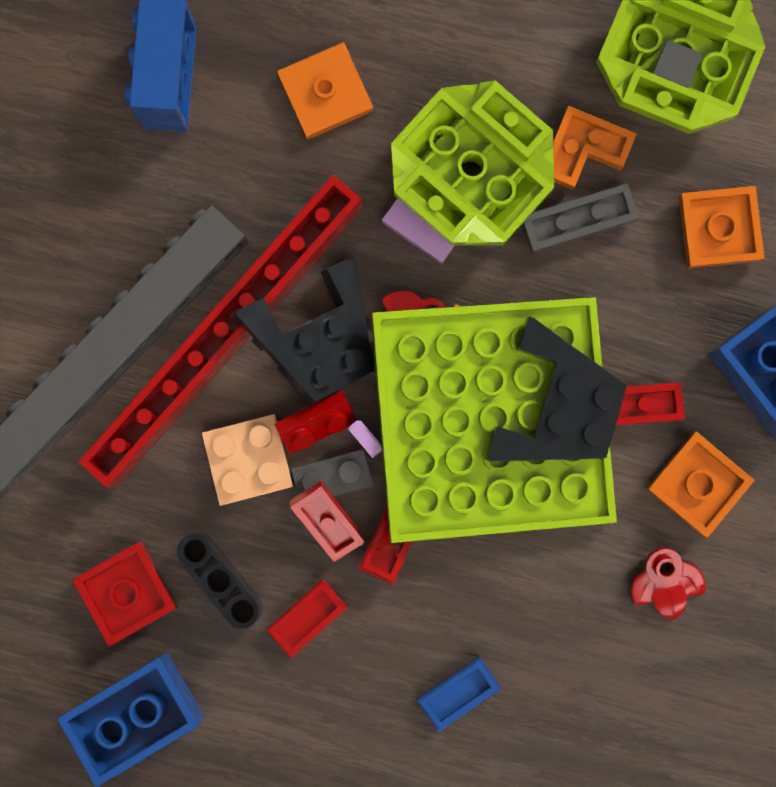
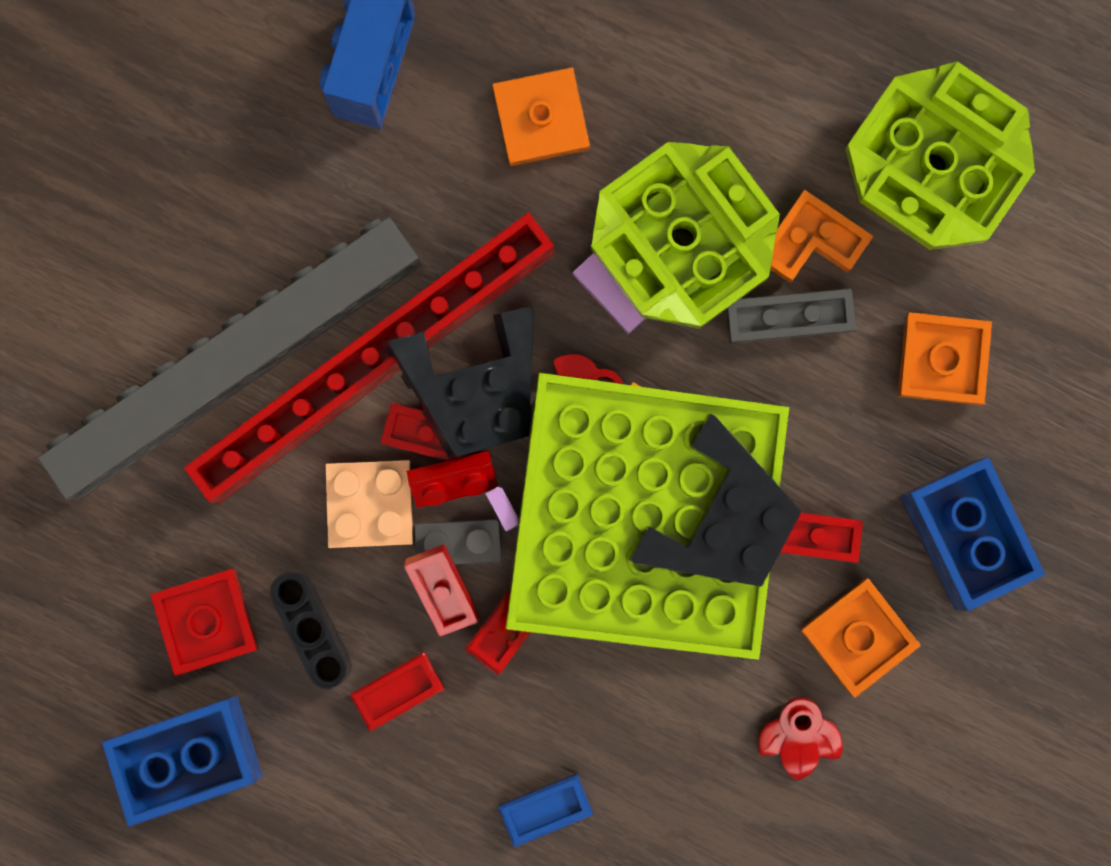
camera: 10 degrees right, 0 degrees up
dark grey tile [653,39,702,88] -> none
none -> red plate [380,403,465,461]

